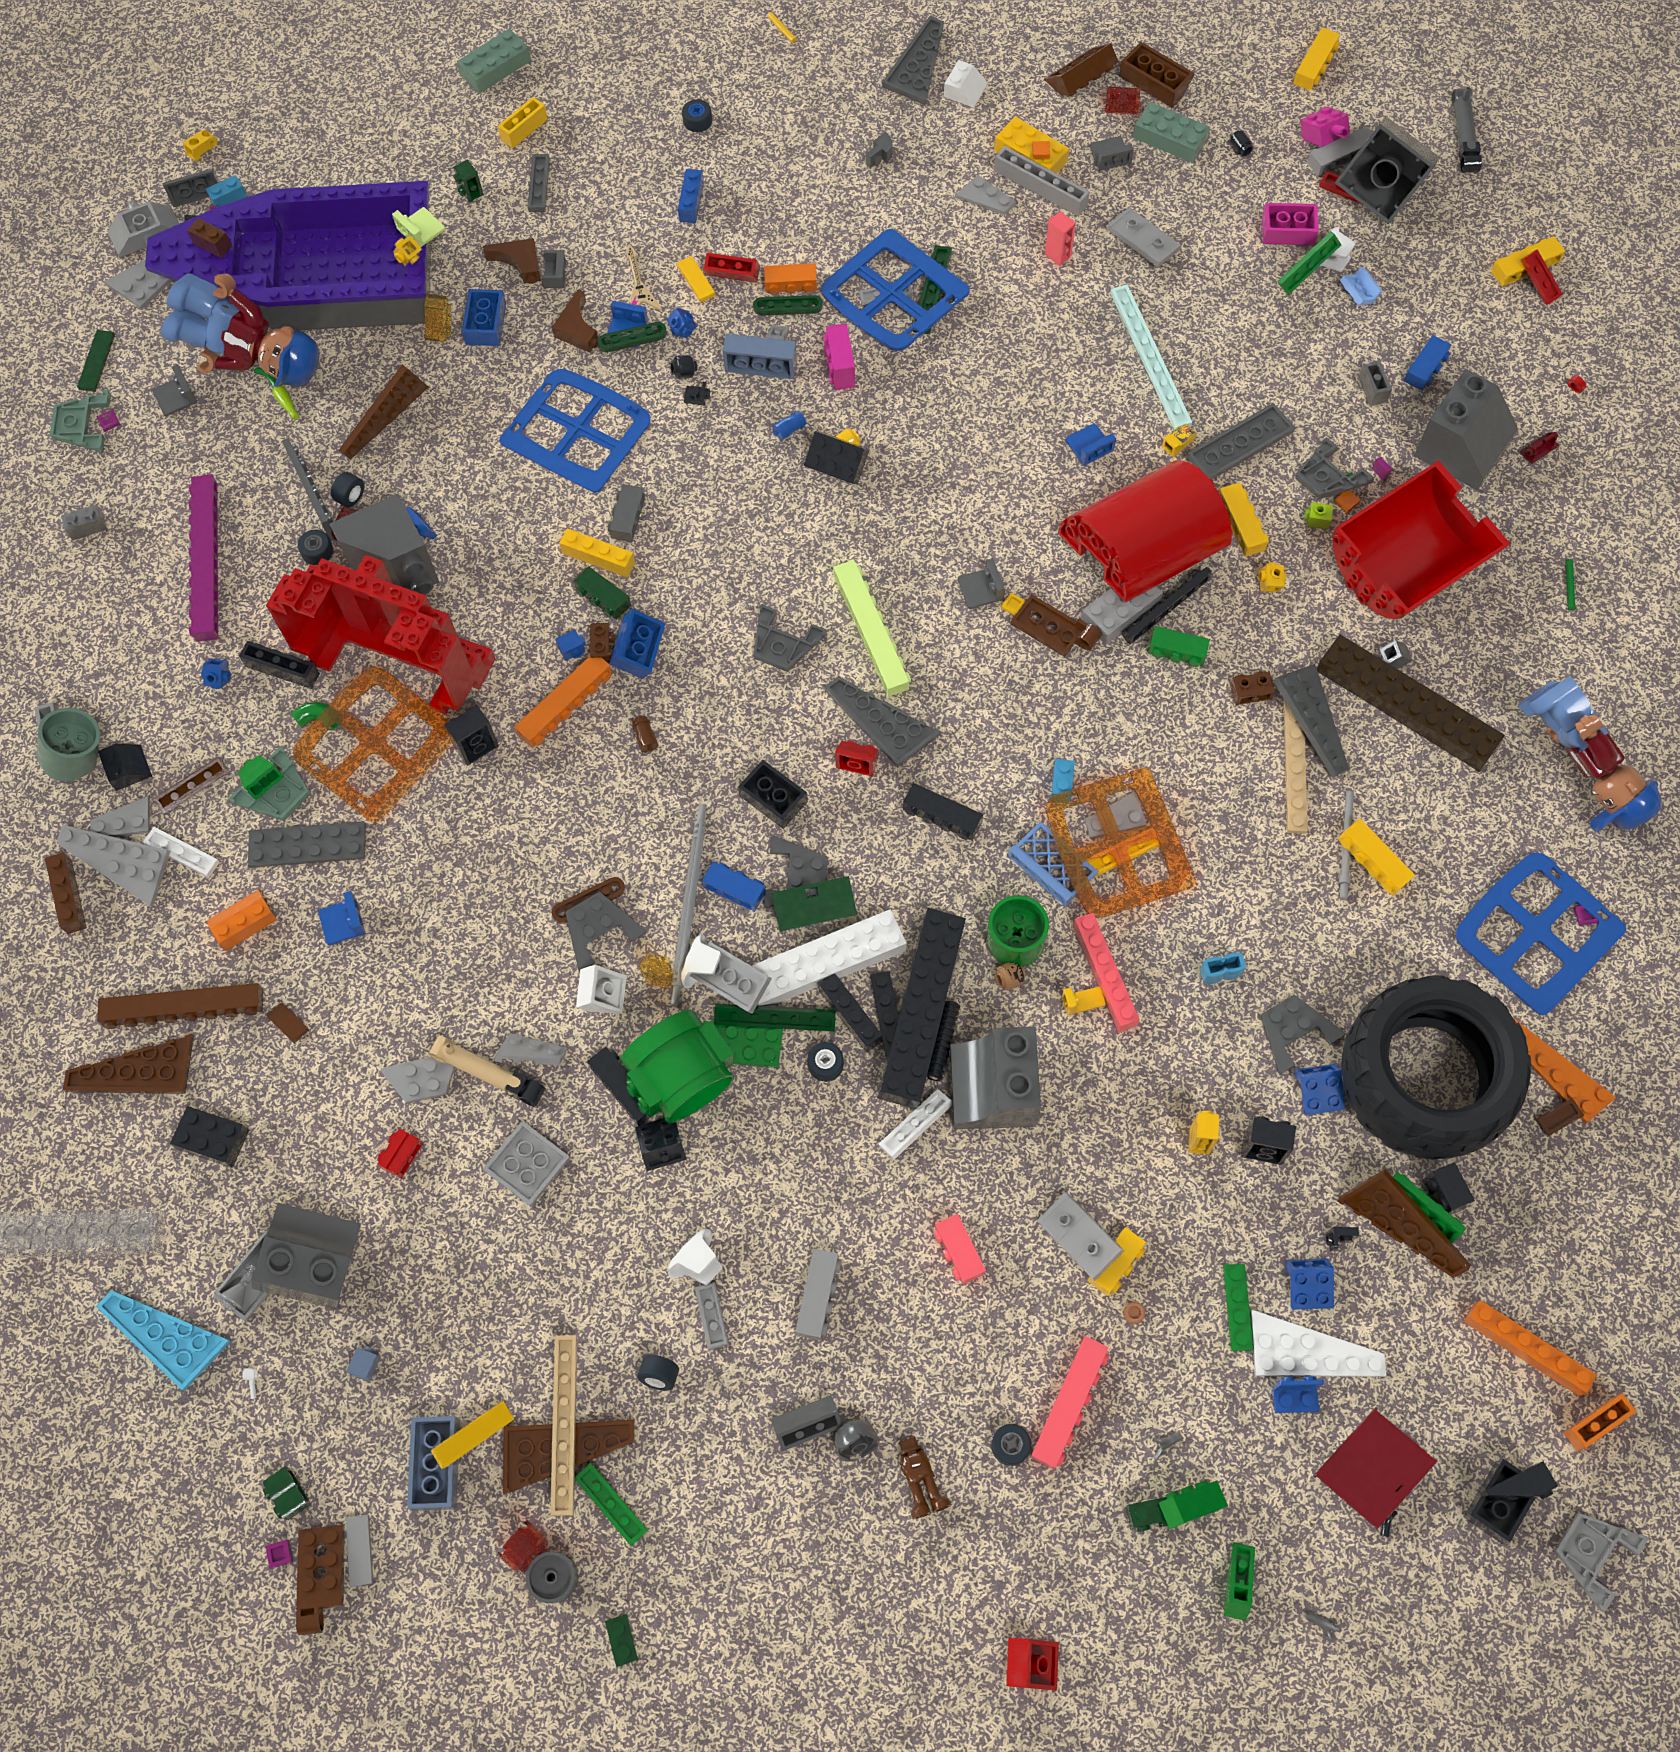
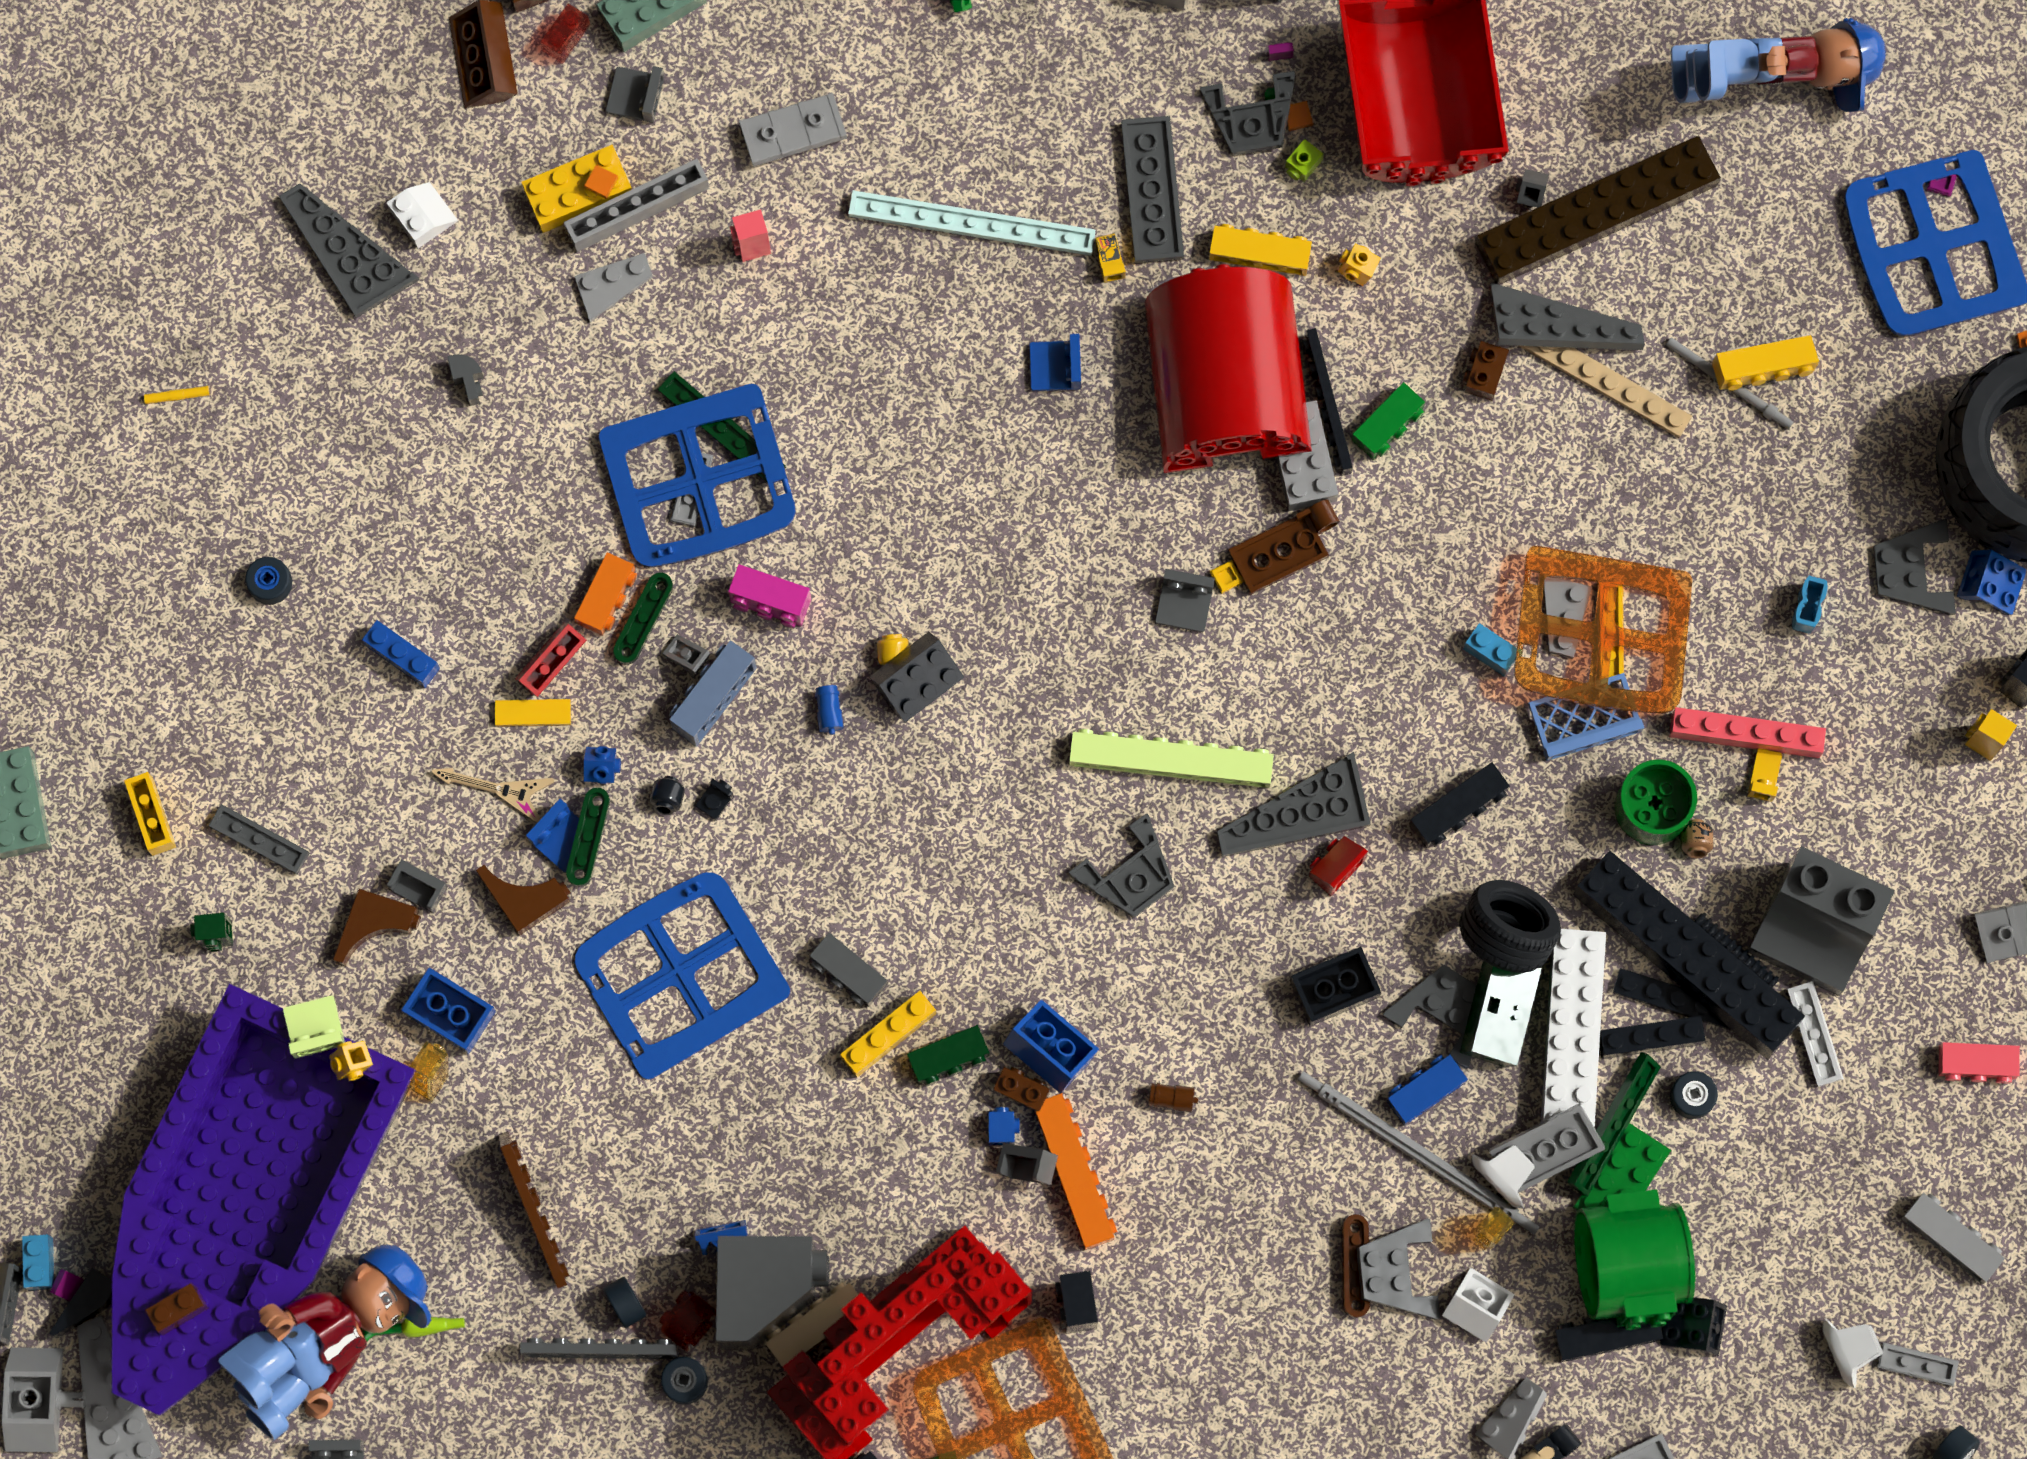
camera: 65 degrees left, 10 degrees up
none -> dark grey panel [996,1143,1058,1185]
none -> black tyre [1459,880,1561,973]

